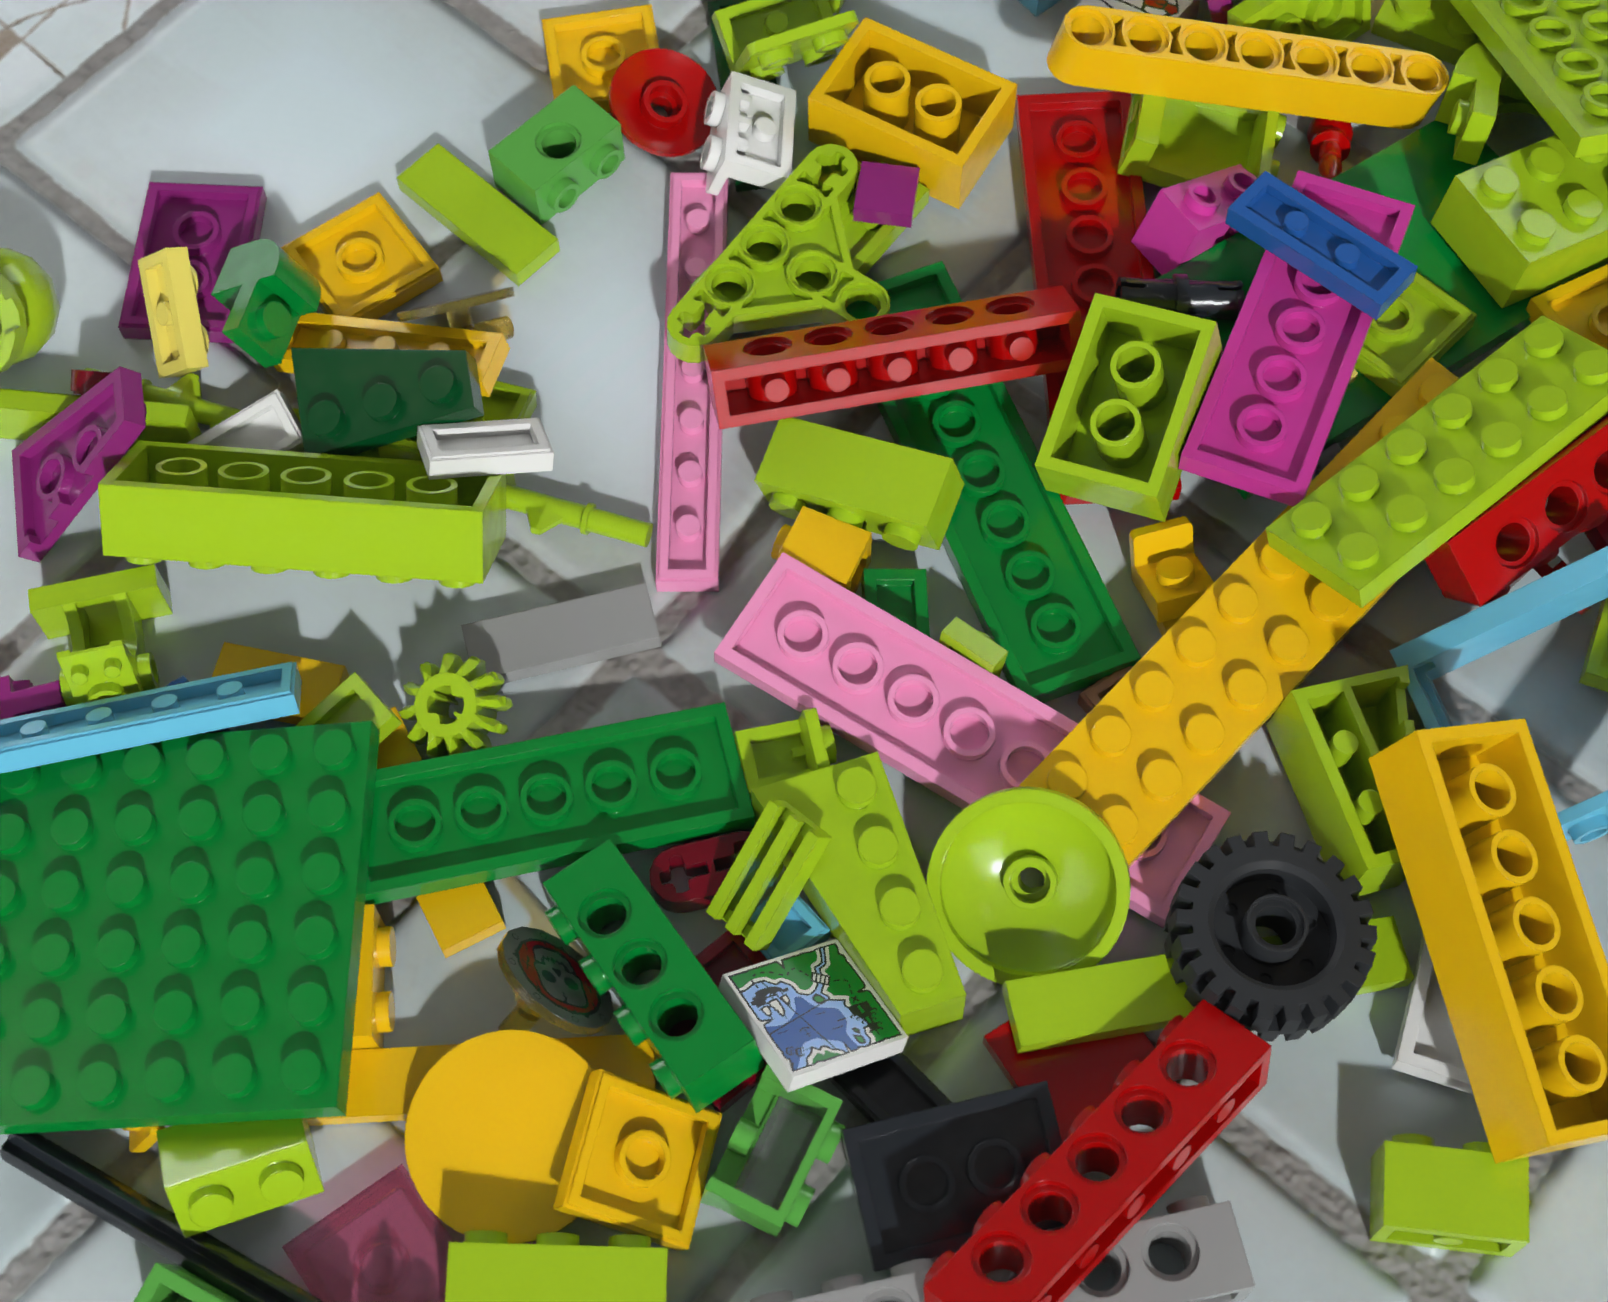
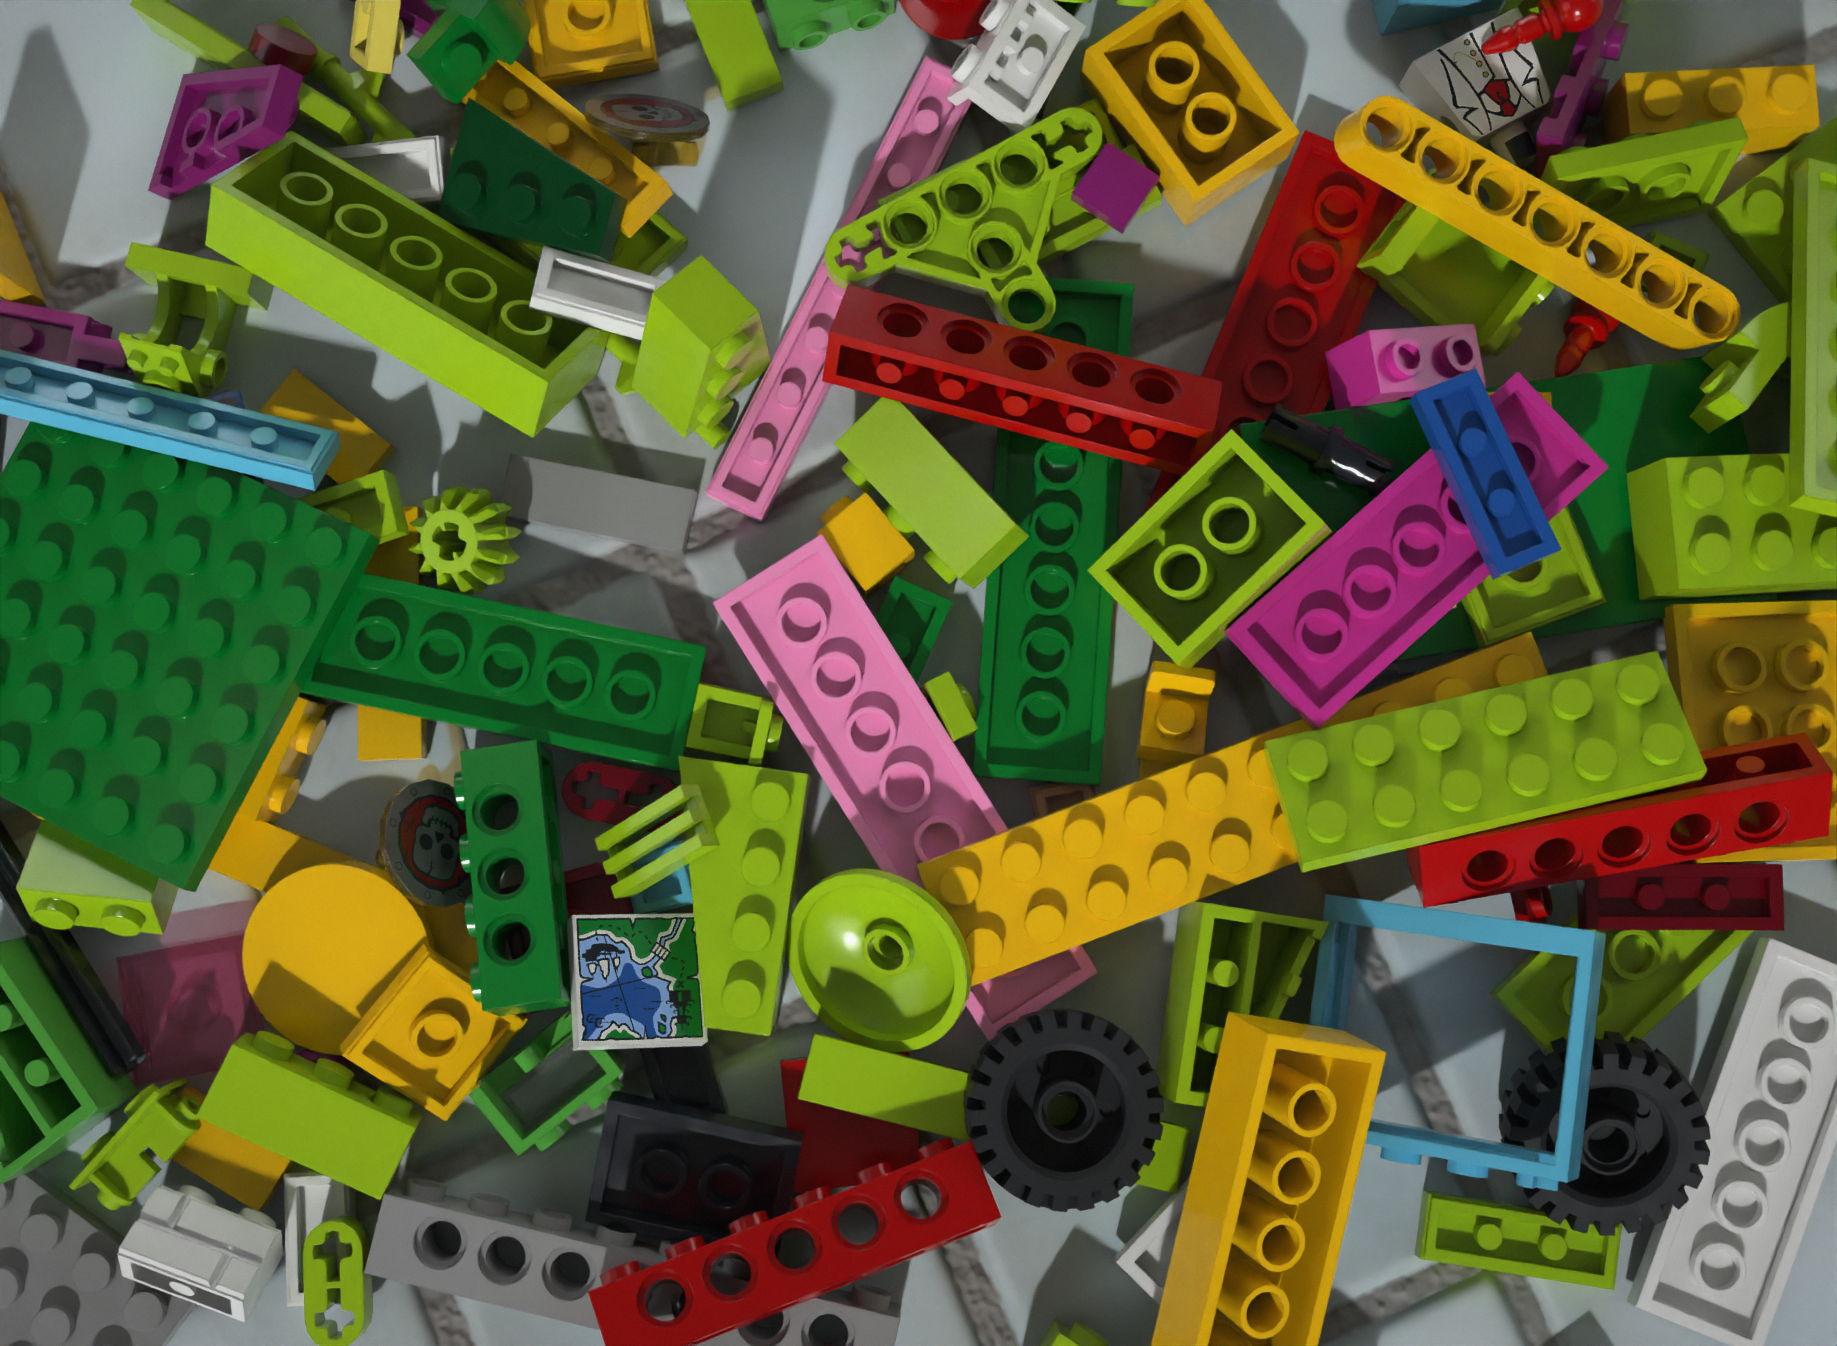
camera: 25 degrees right, 20 degrees up
none -> lime wedge [631,255,771,439]

